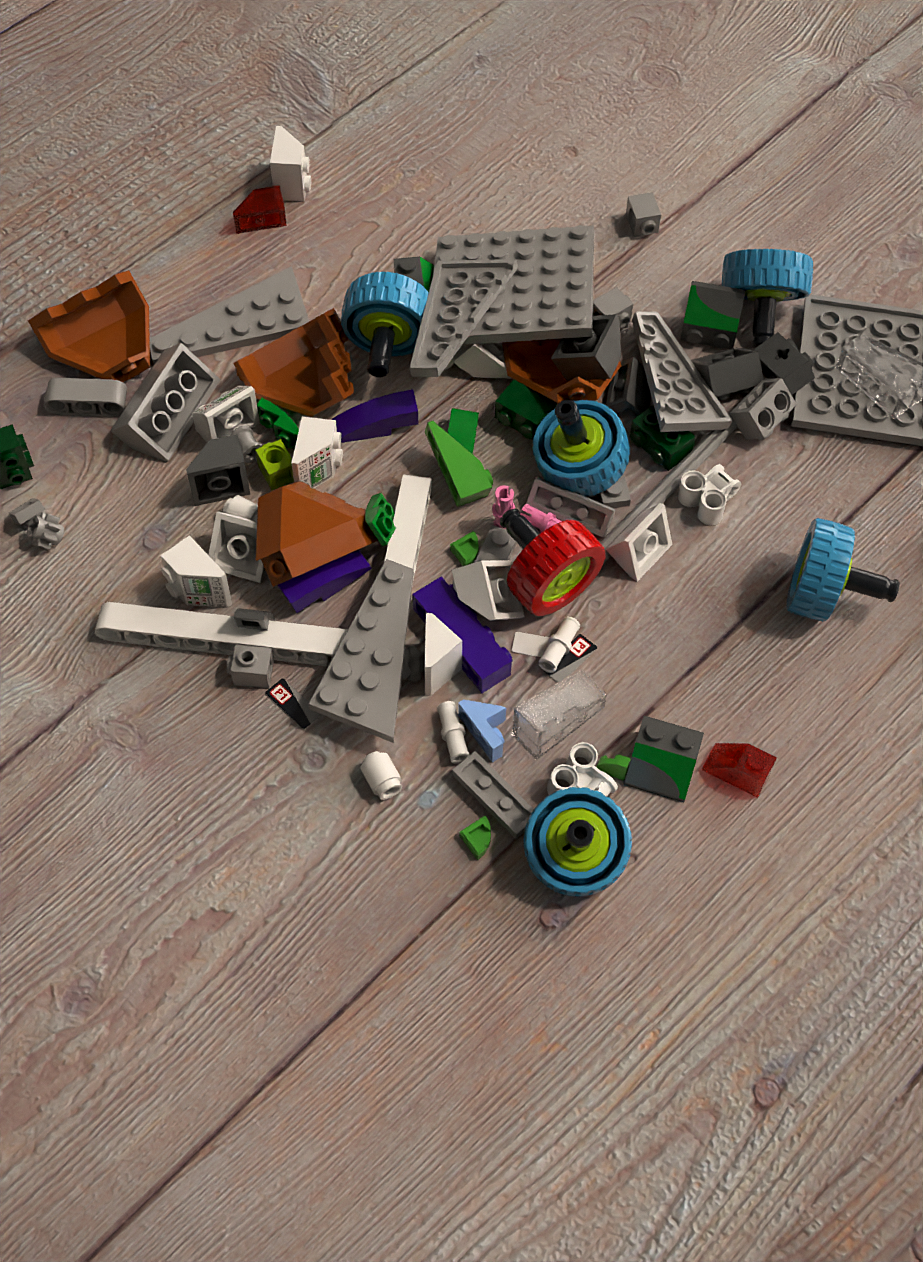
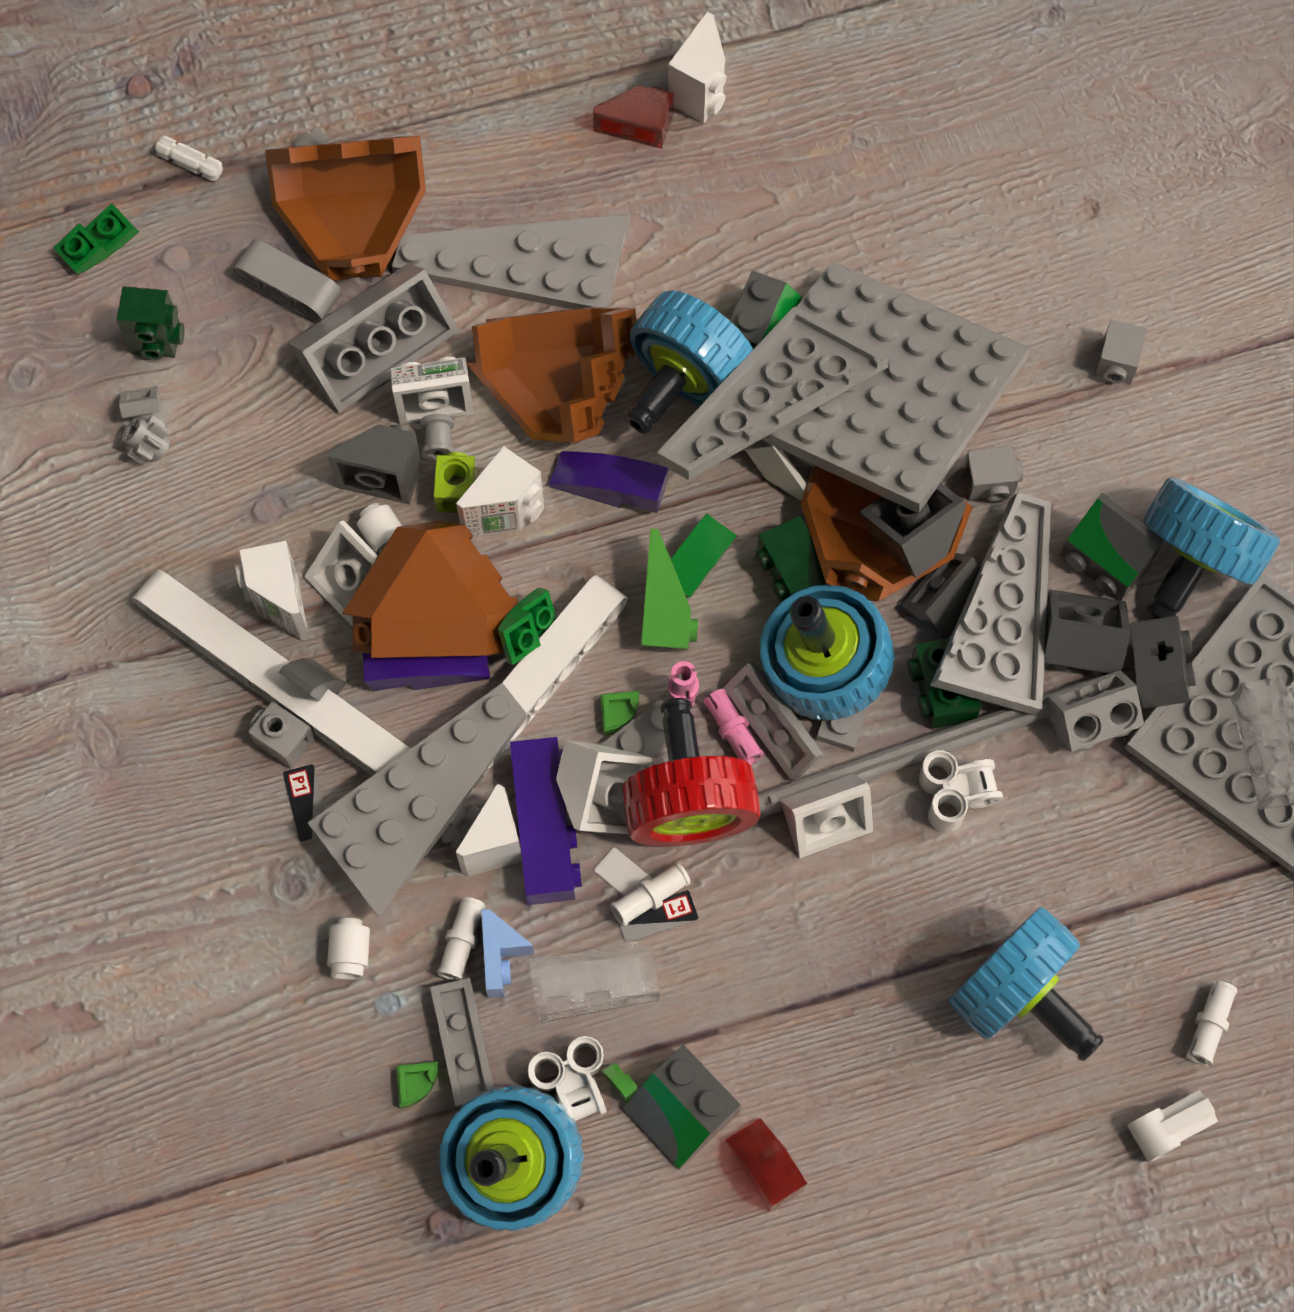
camera: 30 degrees right, 10 degrees up
green slope [257,398,299,449] -> none

